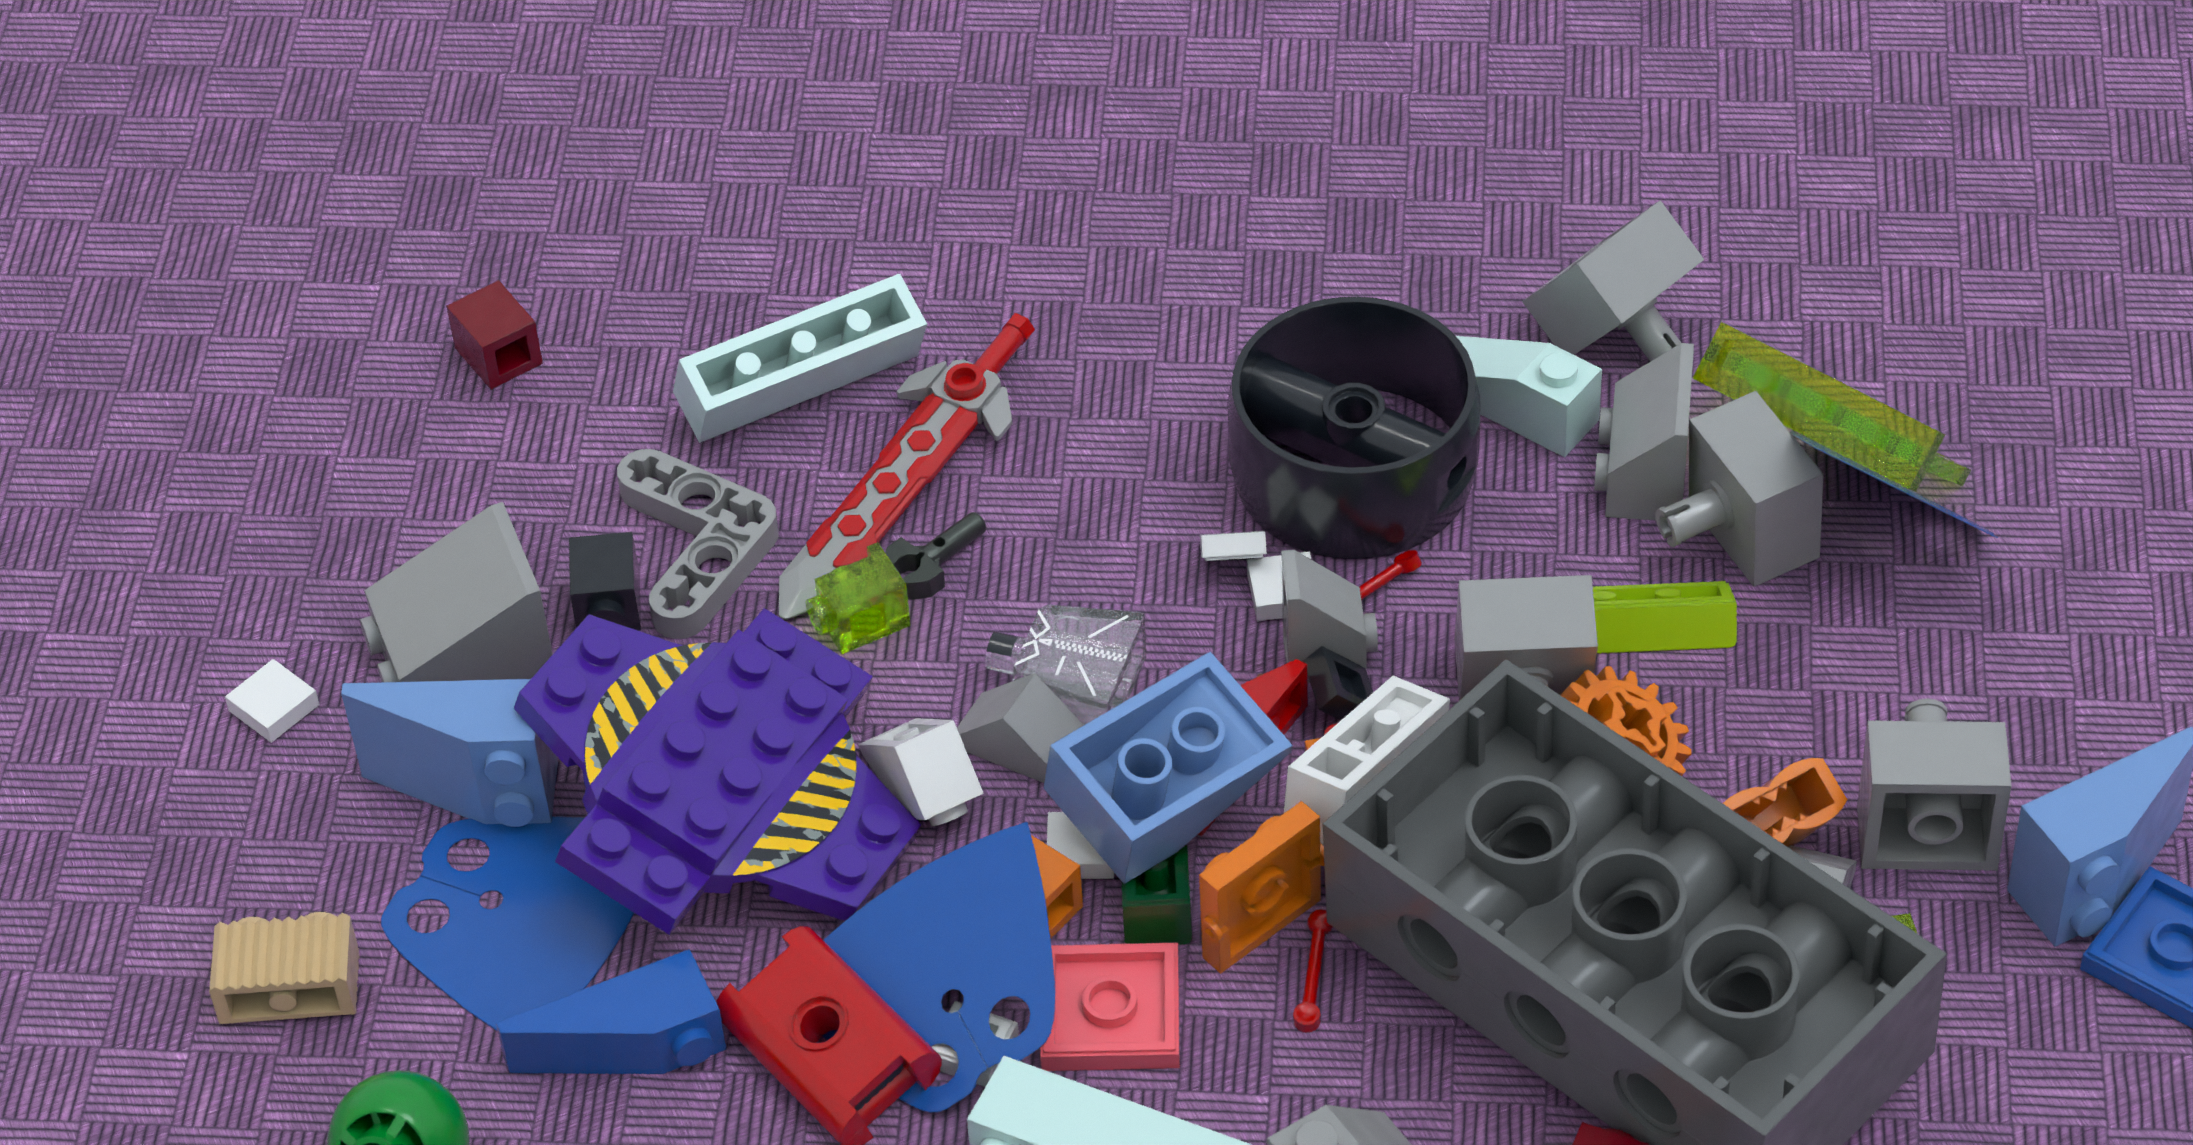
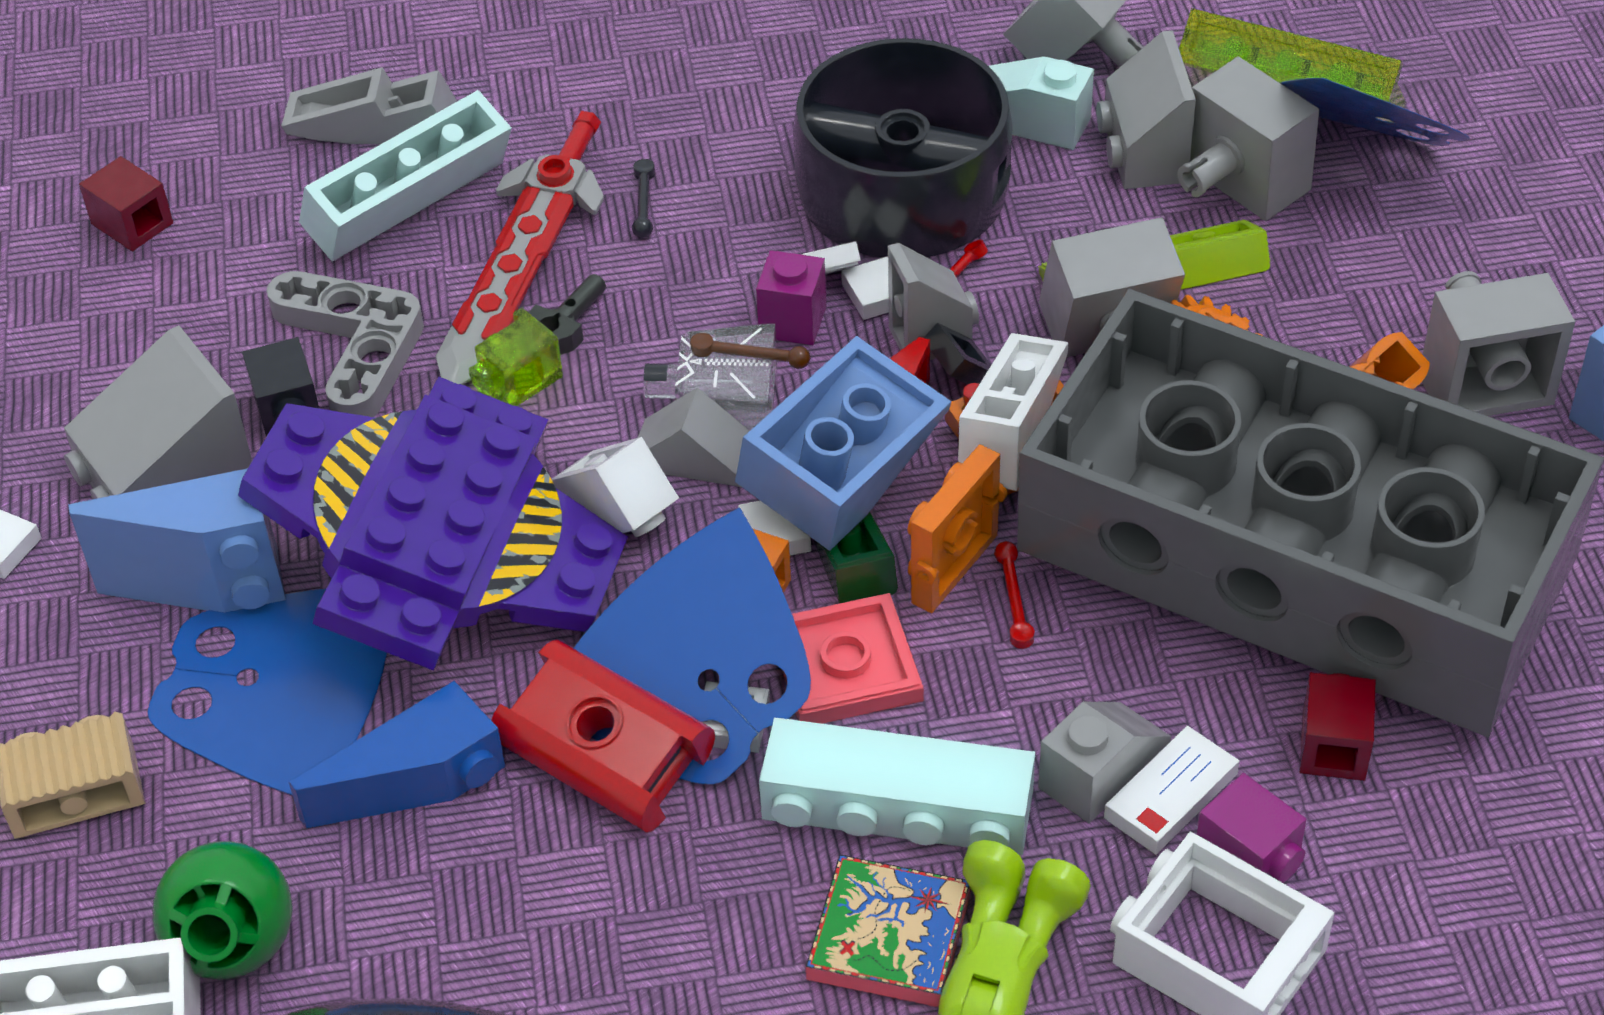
camera: 15 degrees left, 0 degrees up
none -> light grey slope [281,67,457,144]
none -> black hinge [632,159,655,238]
none -> reddish brown hinge [690,333,810,369]
none -> magenta brick [756,250,827,346]

